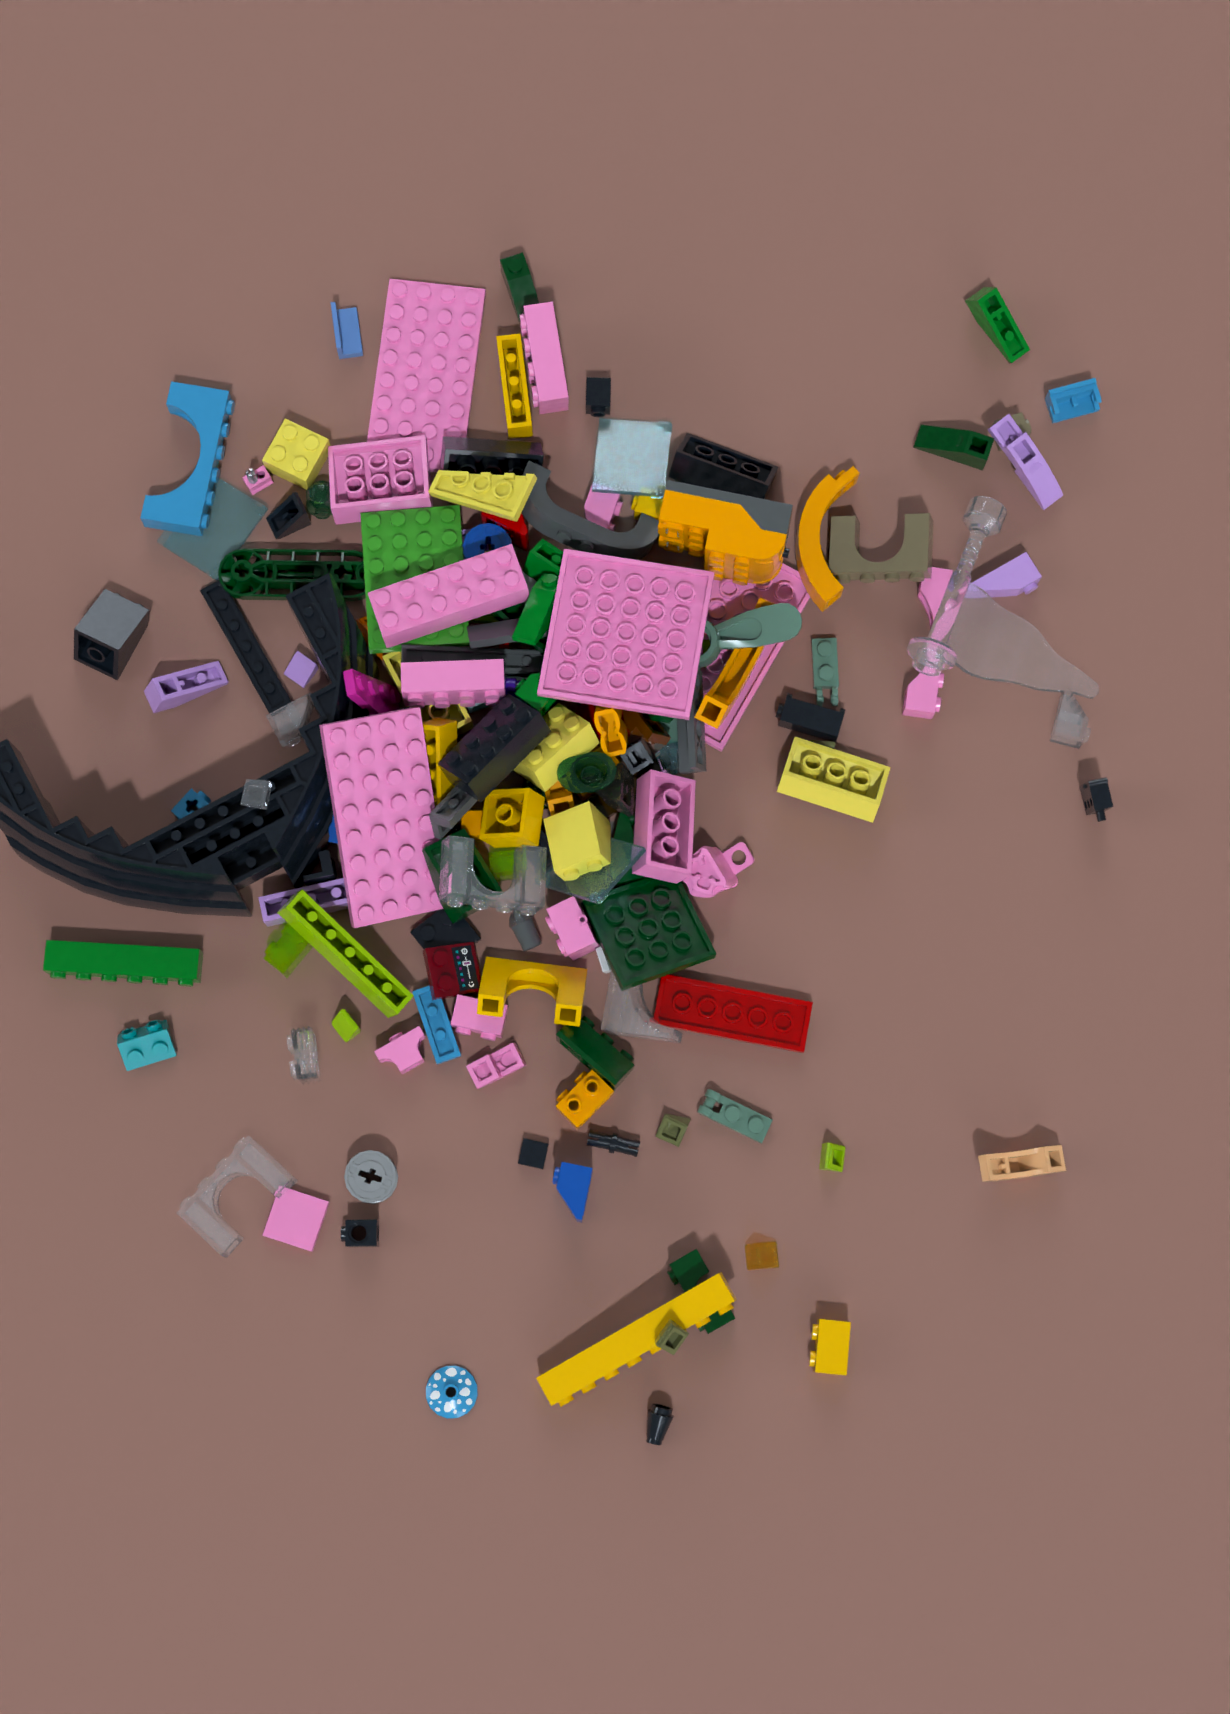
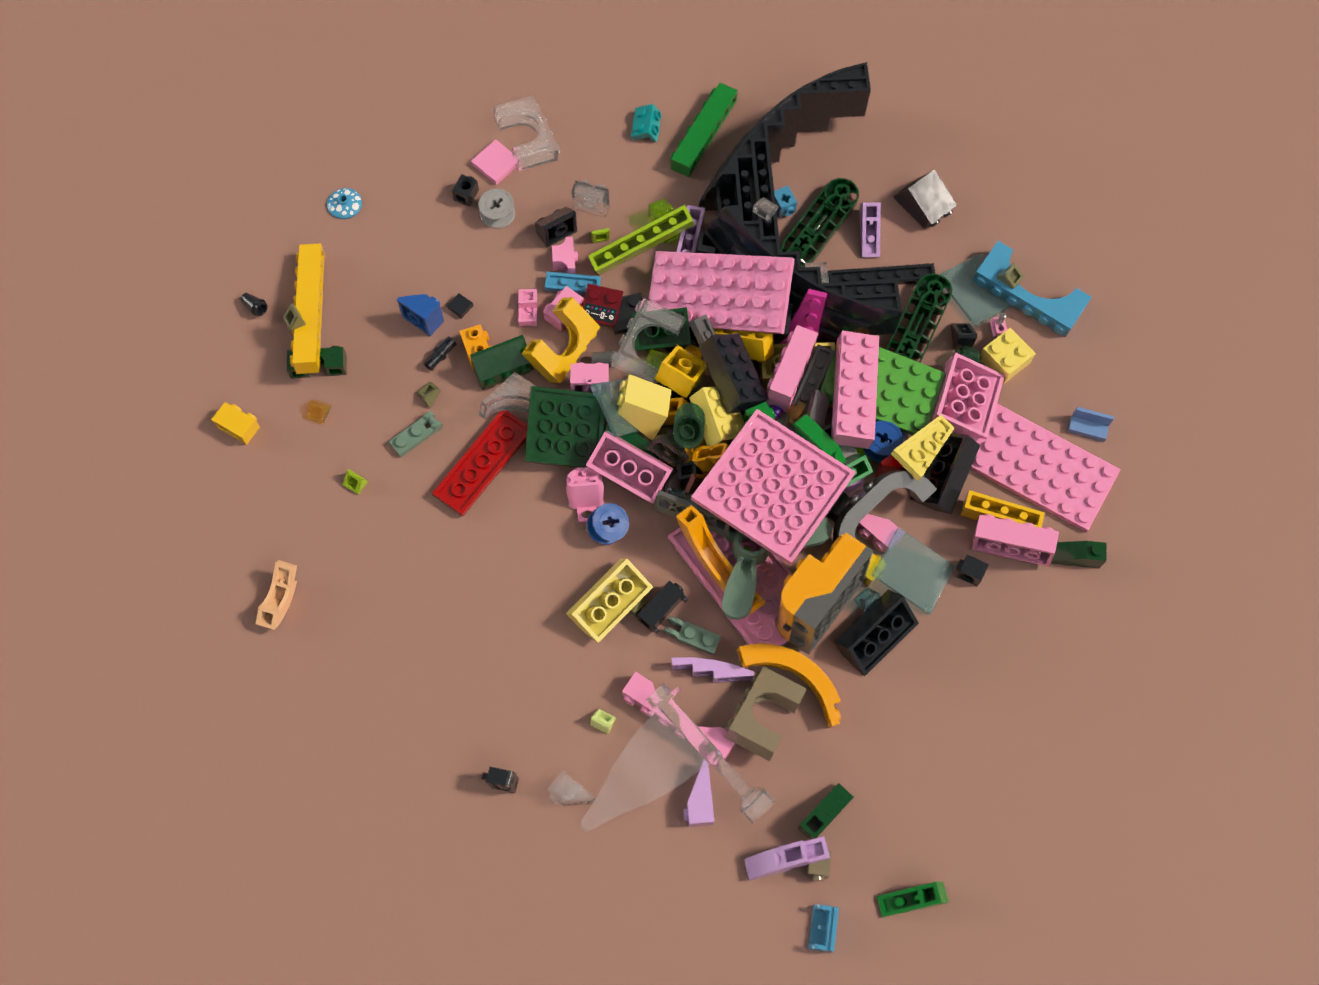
camera: 115 degrees right, 10 degrees down
none -> black slope [535,207,577,248]
none -> piece [587,503,629,545]
none -> yellowish green slope [590,709,616,734]
none -> lavender slope [671,657,754,683]
none -> dark green beam [781,178,859,268]
none -> clear orange plate [788,401,806,424]
none -> olive slope [996,263,1024,289]

